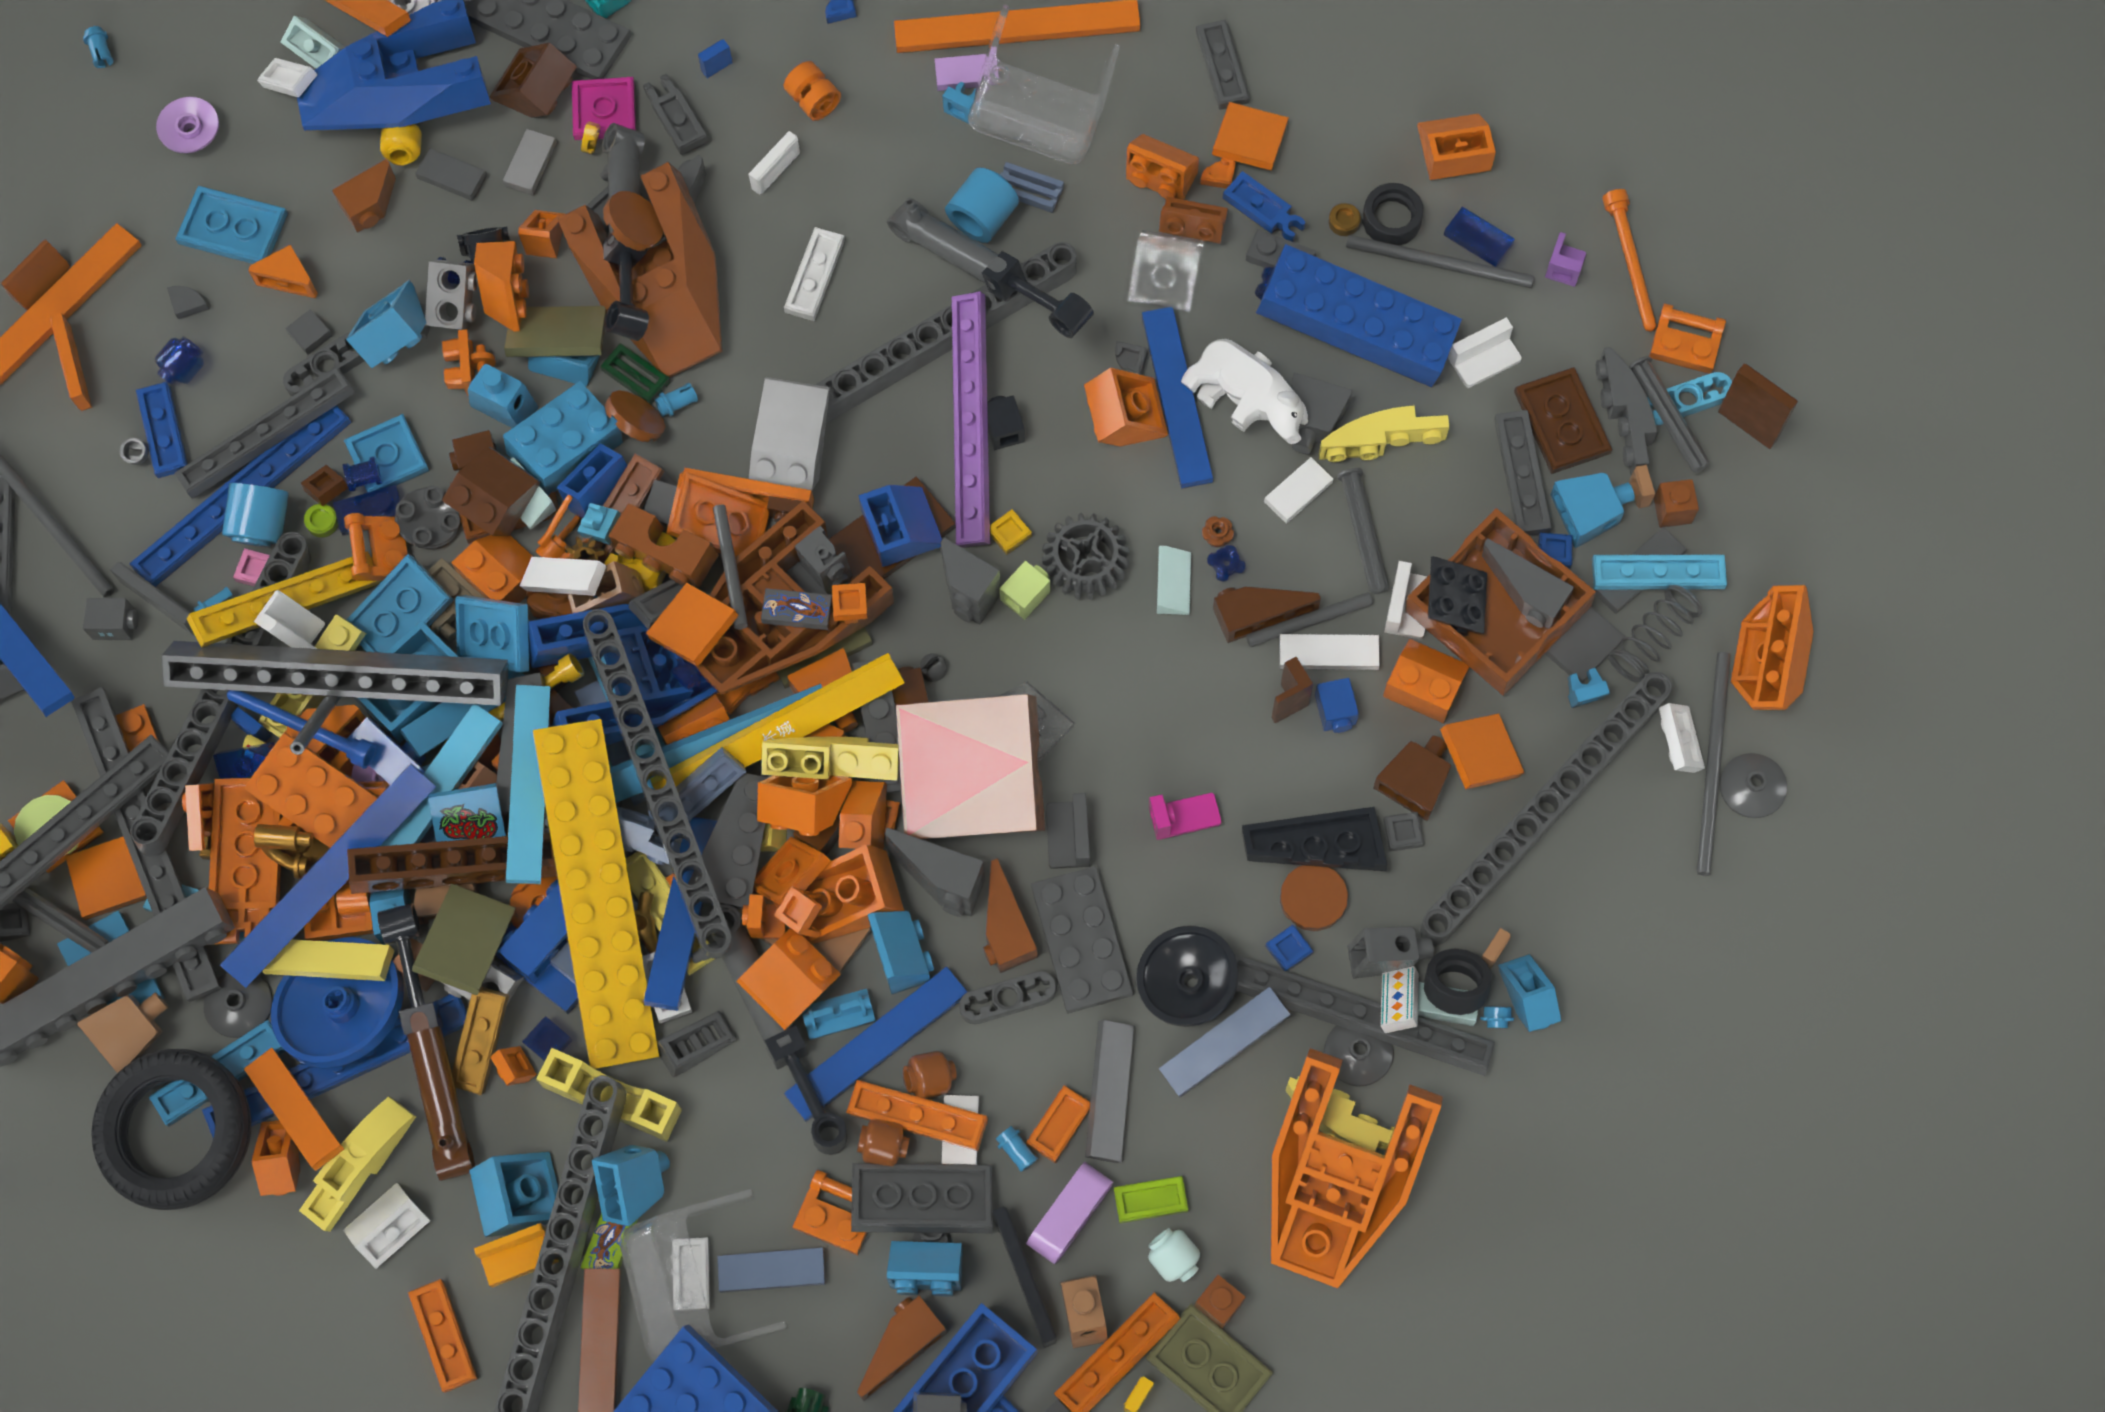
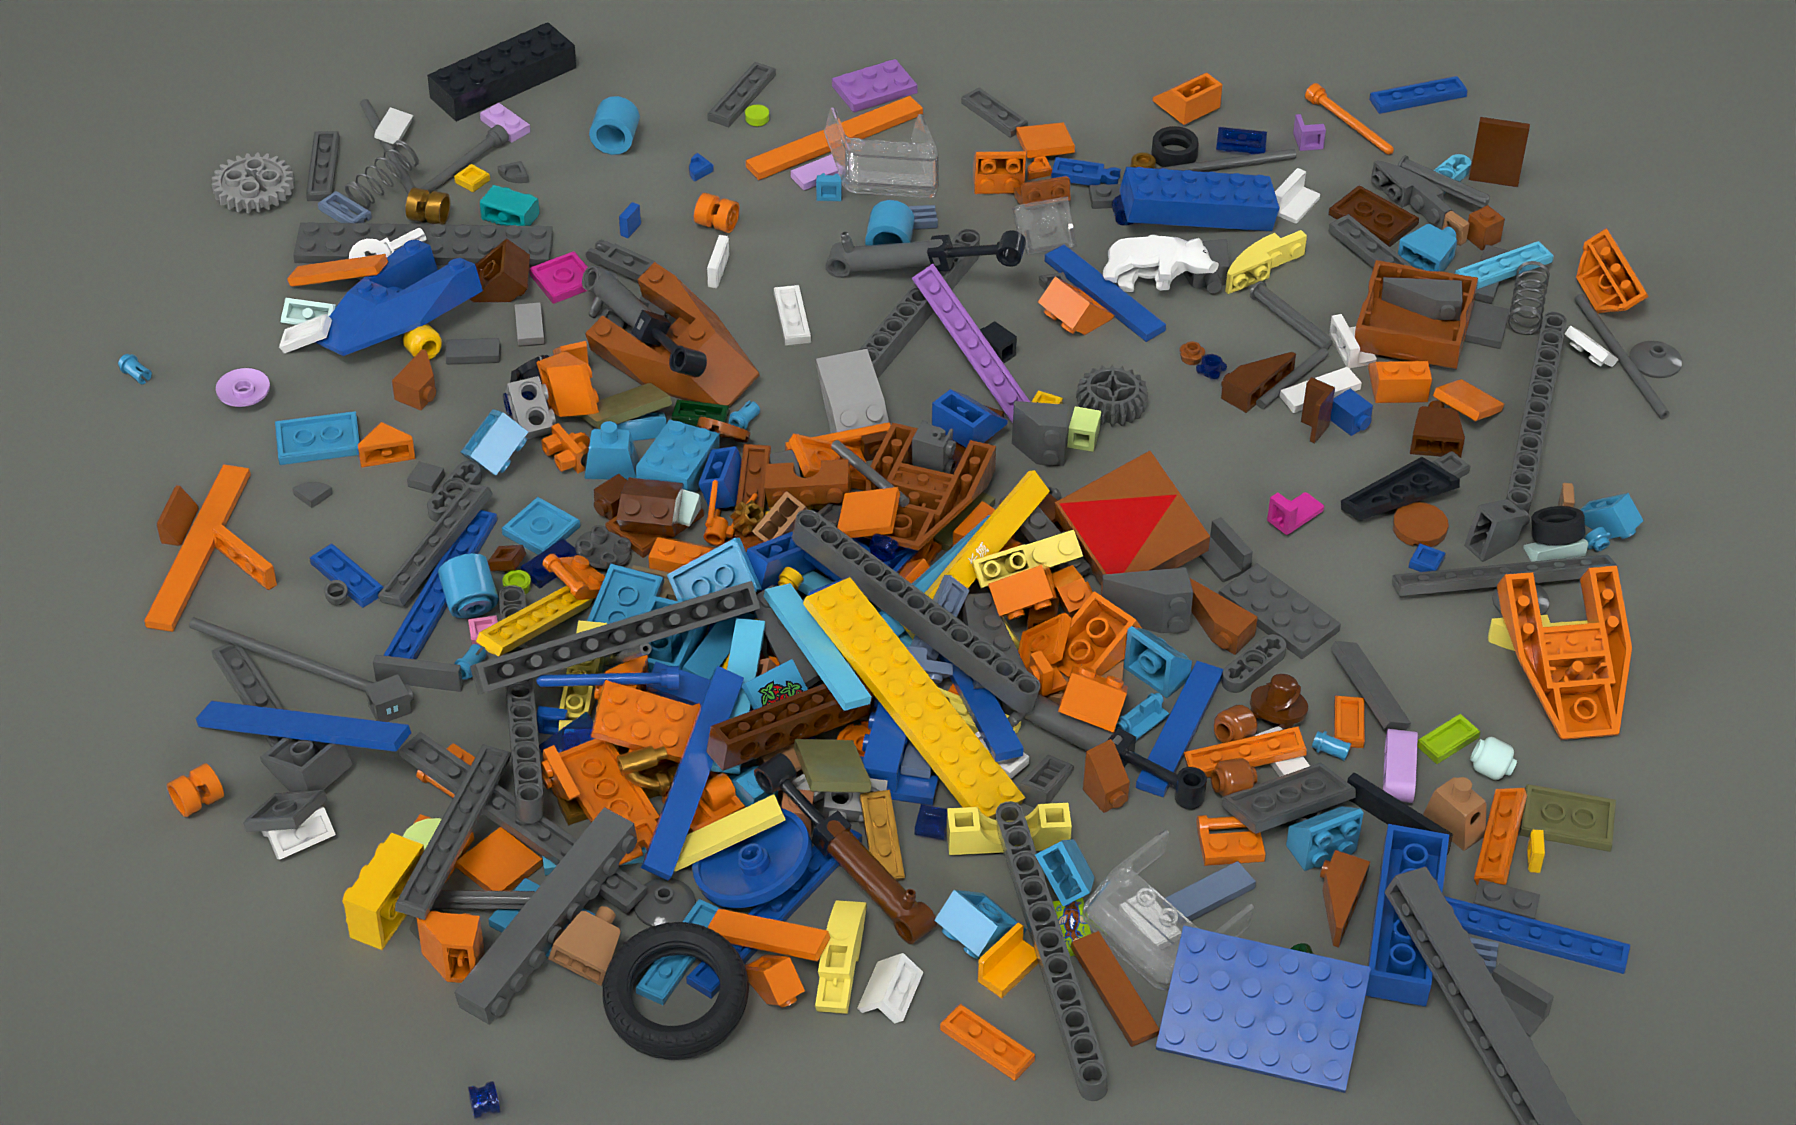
camera: 30 degrees left, 25 degrees down
clear blue head [155,336,204,385] -> none
white panel [254,590,325,649] -> none
clear blue bush [342,456,383,492] -> none
orange plate [490,1046,537,1086] -> none
white tile [520,557,606,596] -> none
medium azure tile [577,503,621,544] -> none
yellow tile [581,121,601,154] -> none
dark orange tile [603,191,663,251] -> none
tile [761,588,832,630] -> none
orange panel [774,886,822,939] -> none
orange tile [832,583,868,624] -> none
black dish [1136,926,1239,1027] -> none
light aqua slope [1157,546,1191,615] -> none
sand blue tile [1159,987,1291,1097] -> none
dark orange brick [1195,1275,1246,1329] -> none
white tile [1264,457,1333,524] -> none
white tile [1381,966,1419,1033] -> none
black hinge [1428,556,1487,637] -> none
dark azure tile [1567,668,1610,708] -> none
orange plate [1649,303,1726,374] -> none
none -> dark orange slope [1083,739,1130,813]
none -> reddish brown plate [1250,673,1308,729]
none -> blue tile [1369,76,1468,114]

